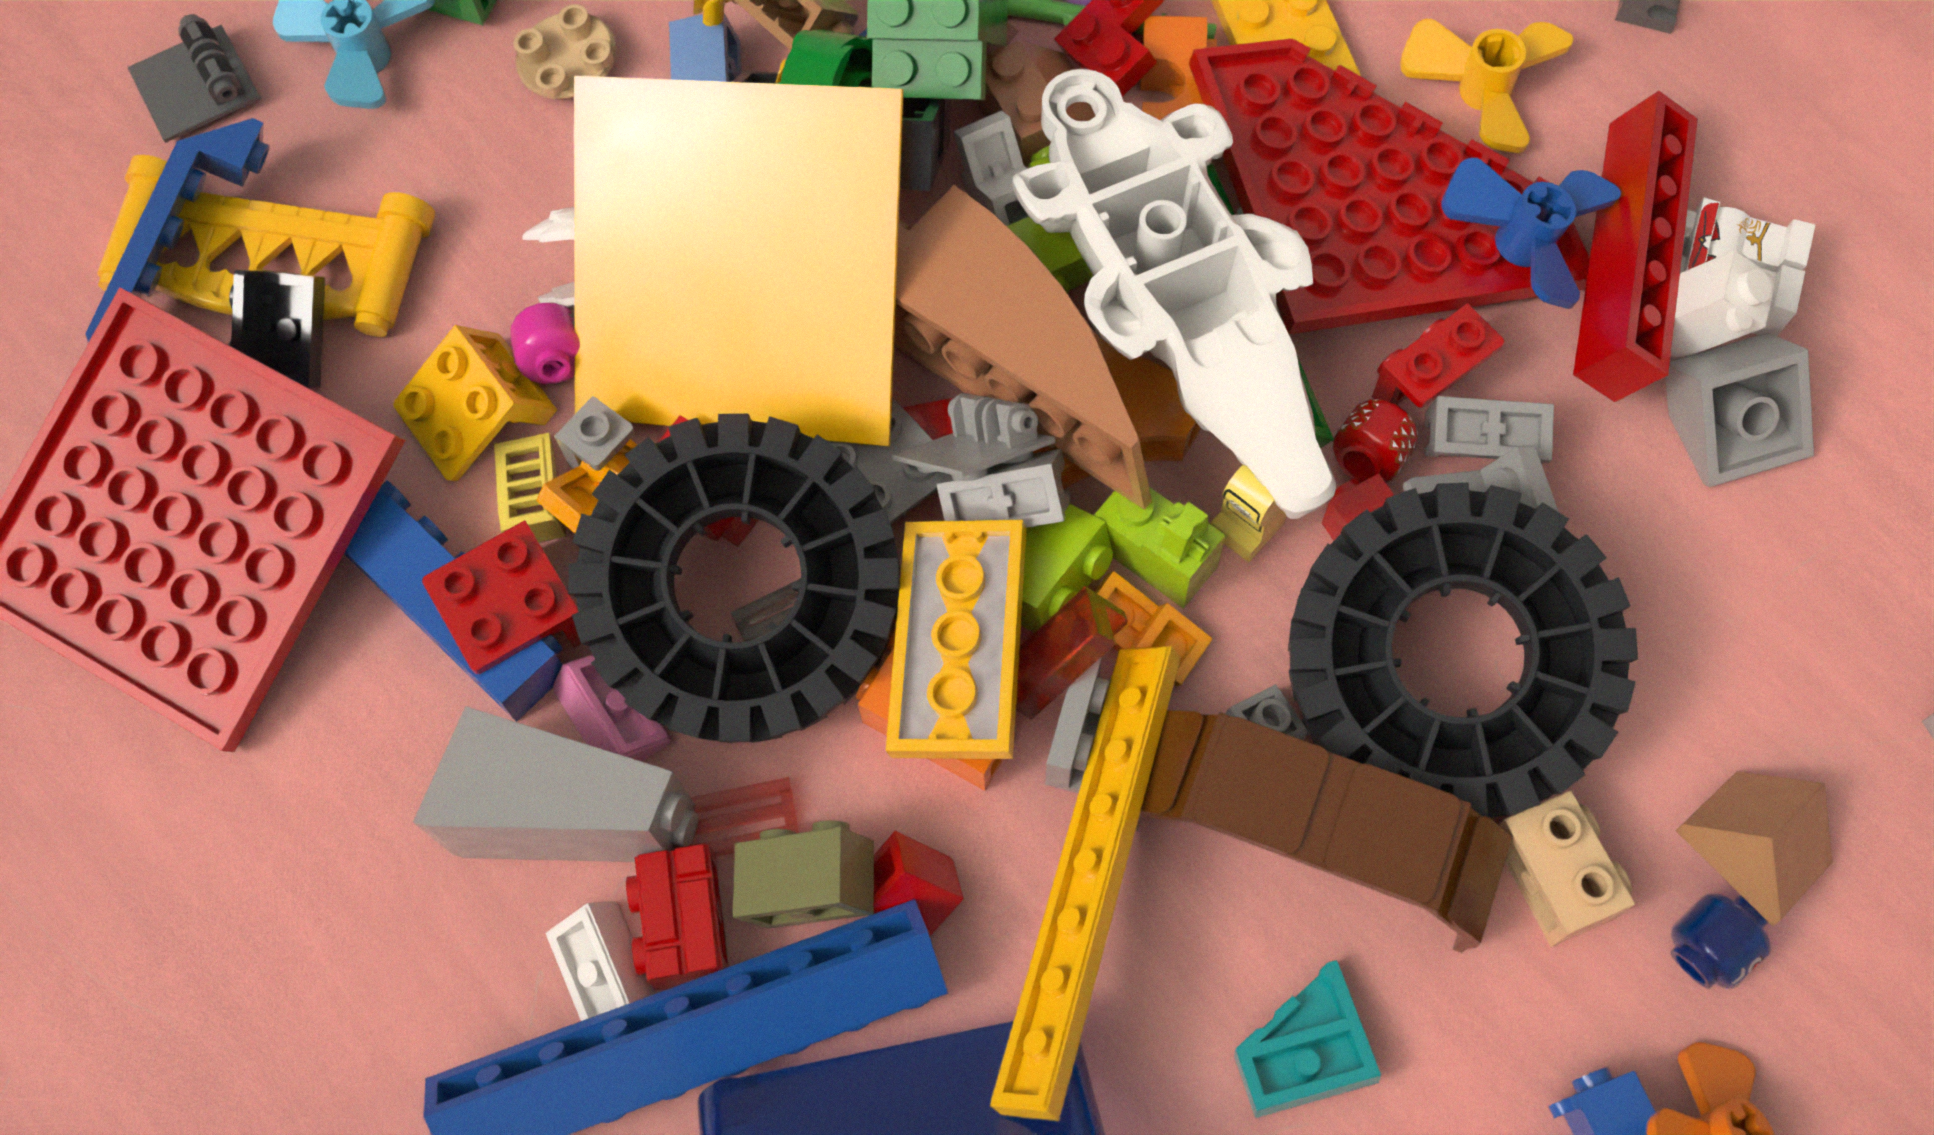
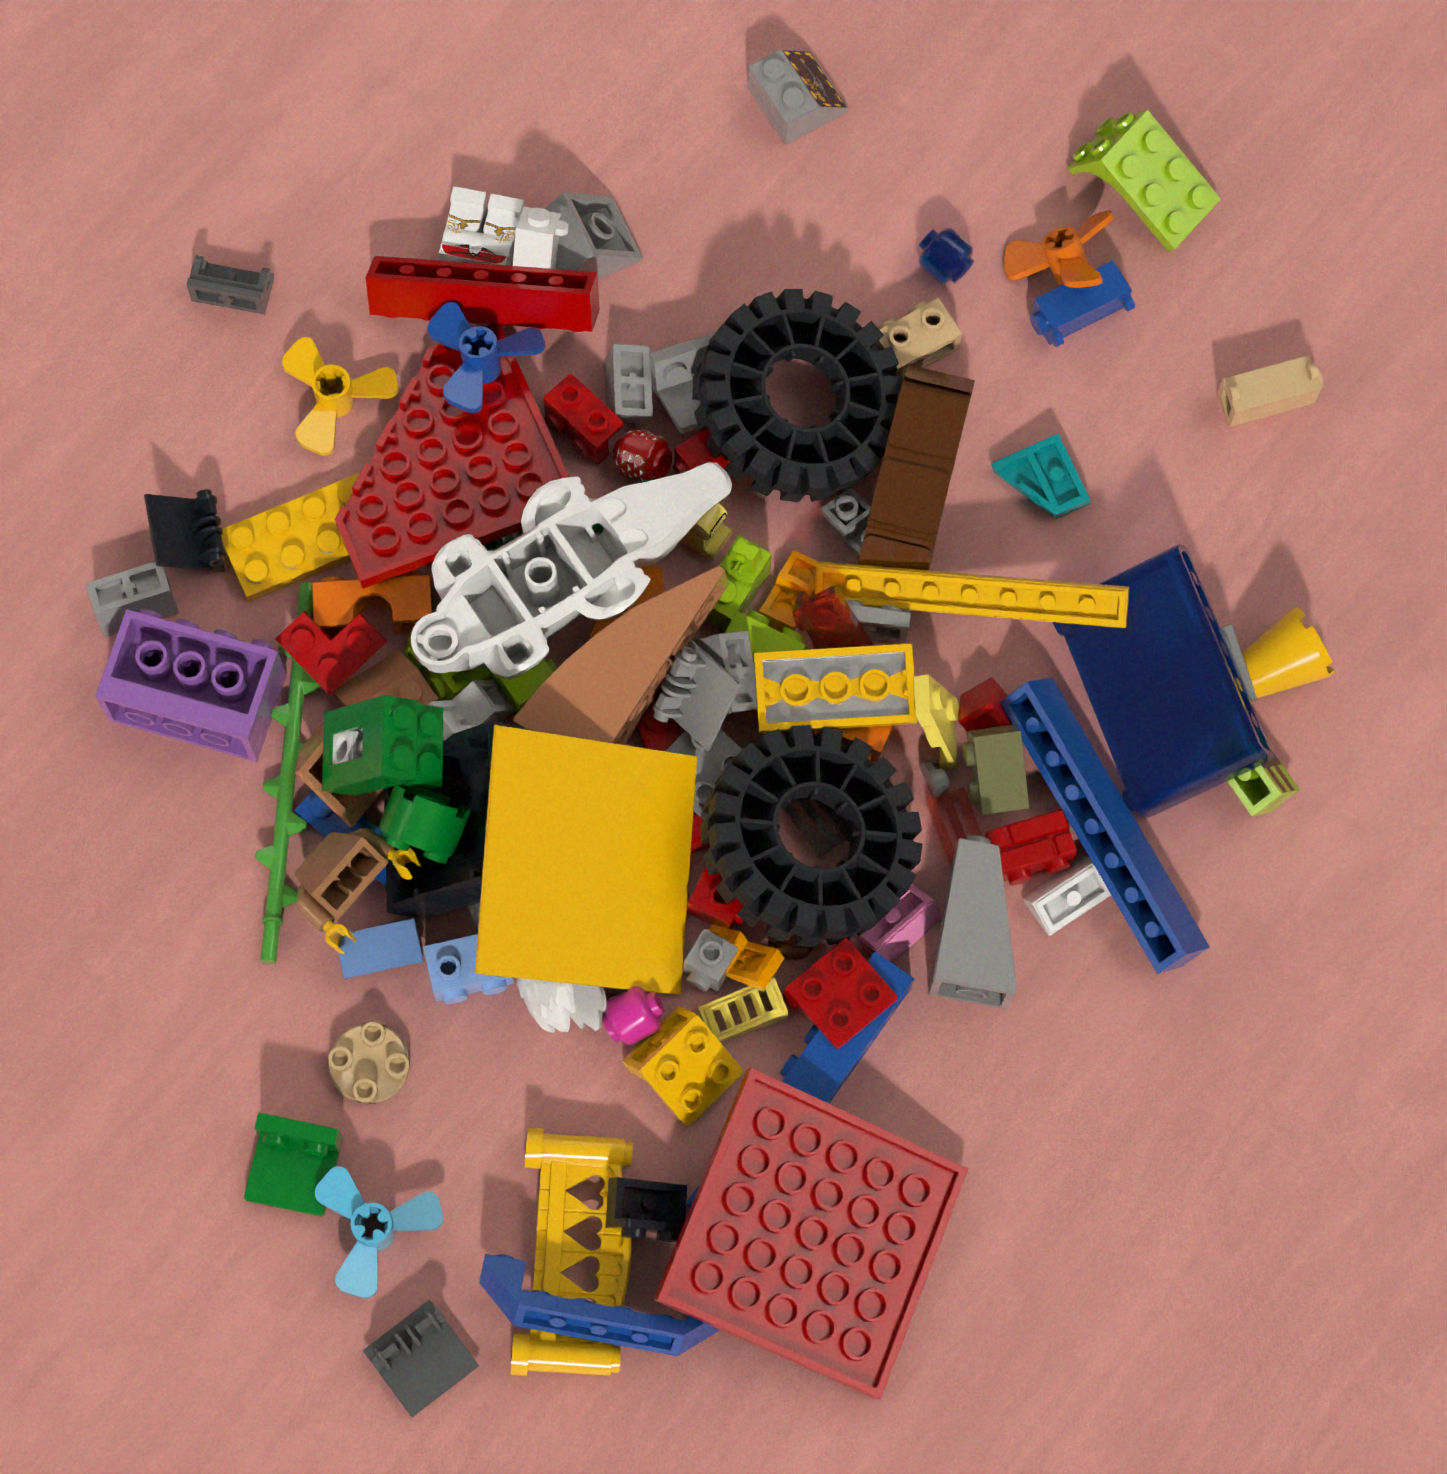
camera: 105 degrees left, 5 degrees up
medium nougat slope [1675,771,1832,926] -> none
none -> light yellow wing [914,674,959,770]
none -> dark grey tile [919,758,950,800]

